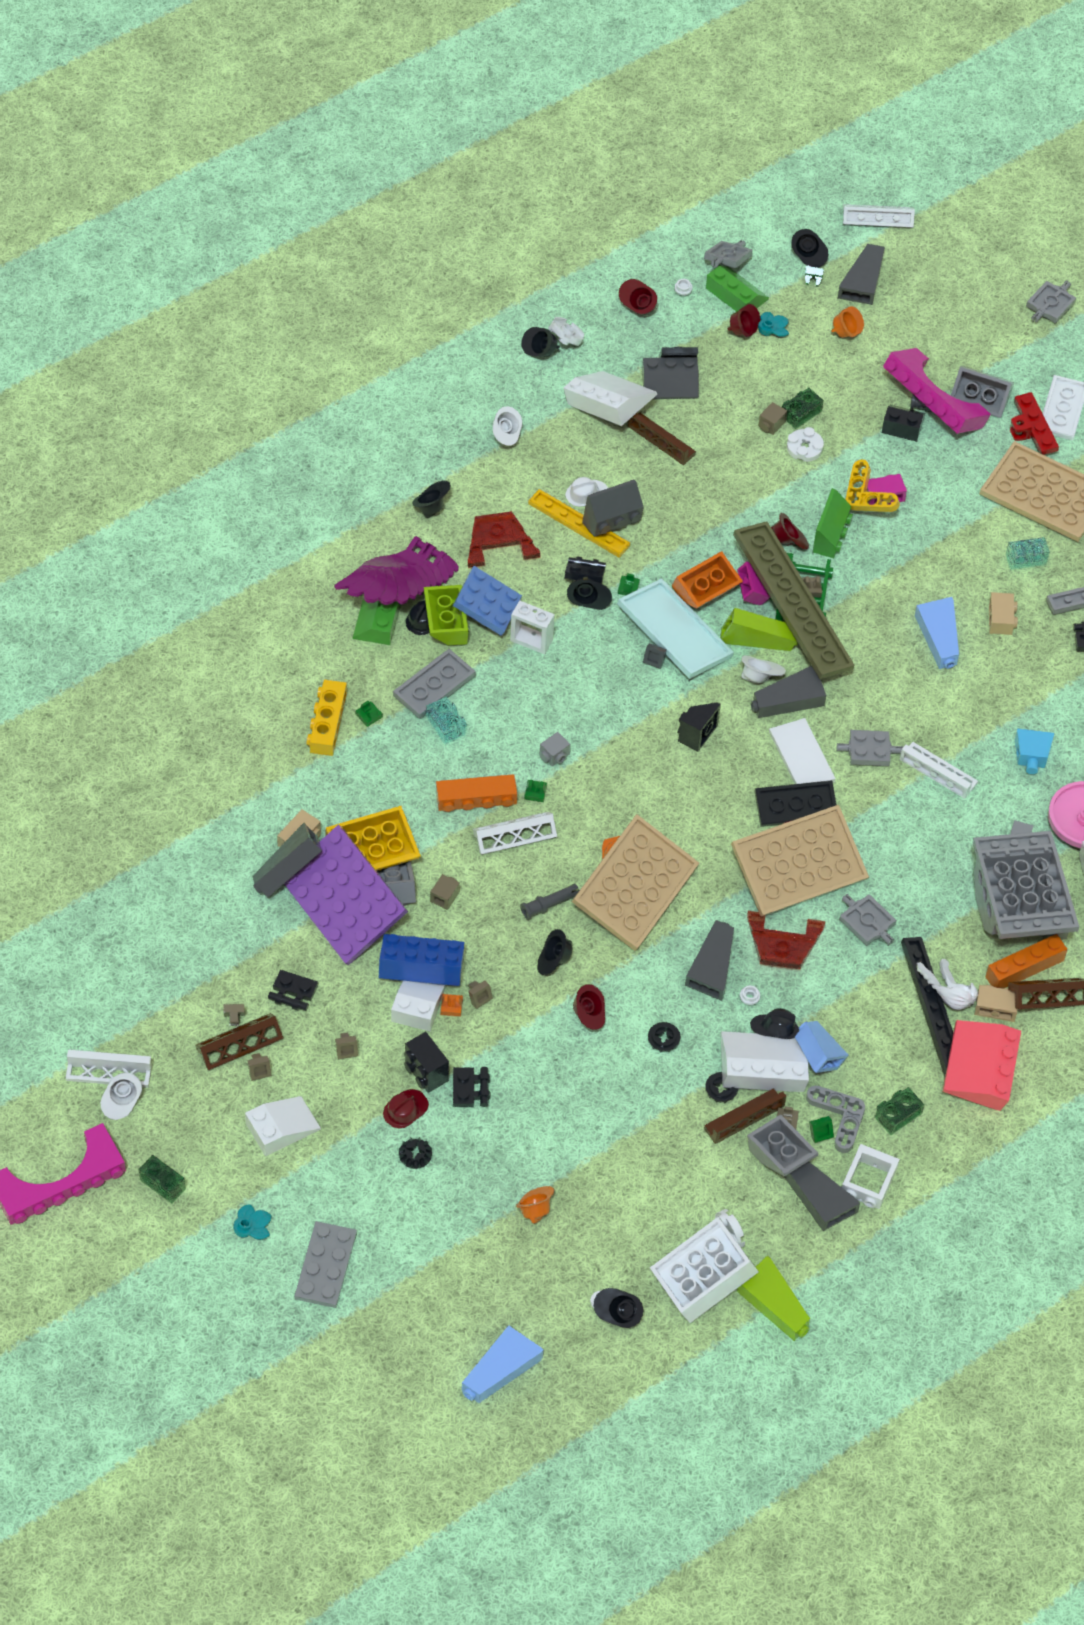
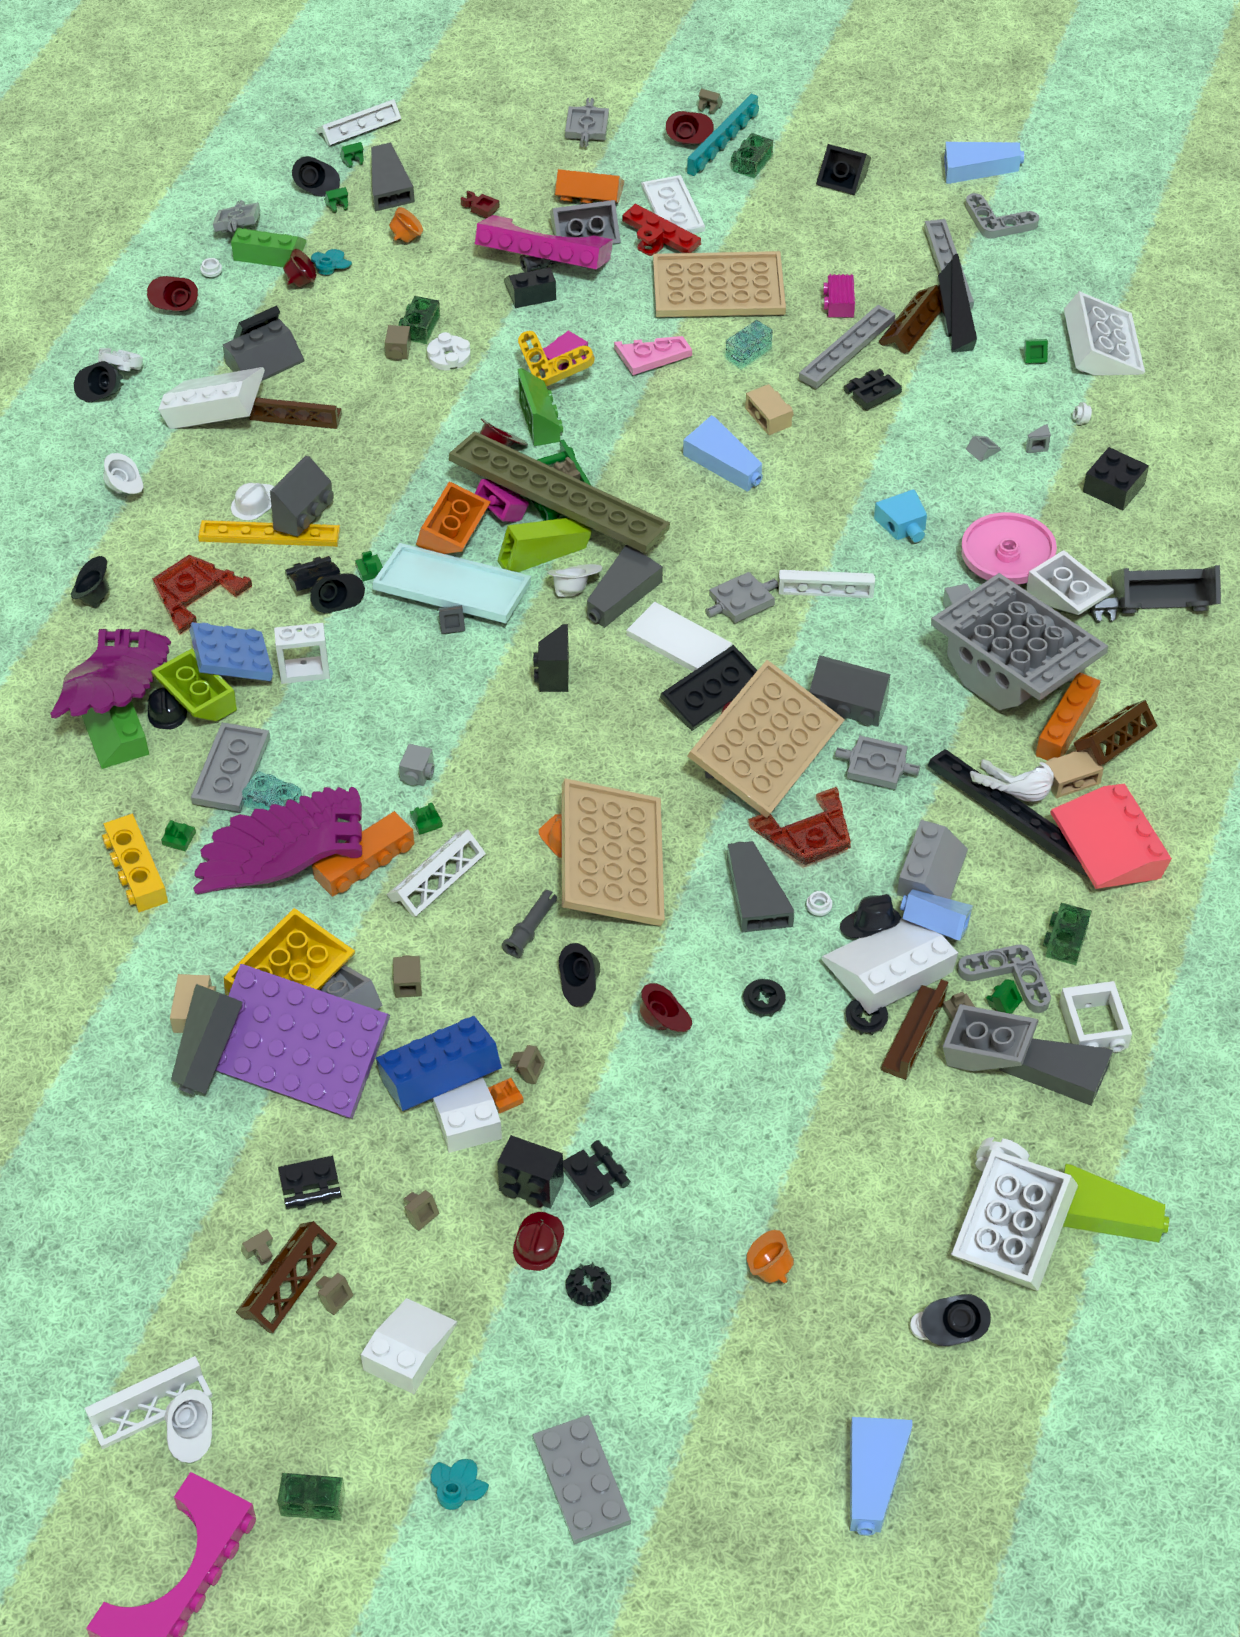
camera: 30 degrees left, 5 degrees down
none -> magenta animal [193,787,362,894]
none -> green tile [340,142,364,168]
none -> dark red plate [460,191,500,218]
none -> orange slope [555,169,624,204]
none -> bright pink wing [614,336,692,375]
none -> dark grey slope [809,655,891,727]
none -> light grey slope [897,820,968,899]

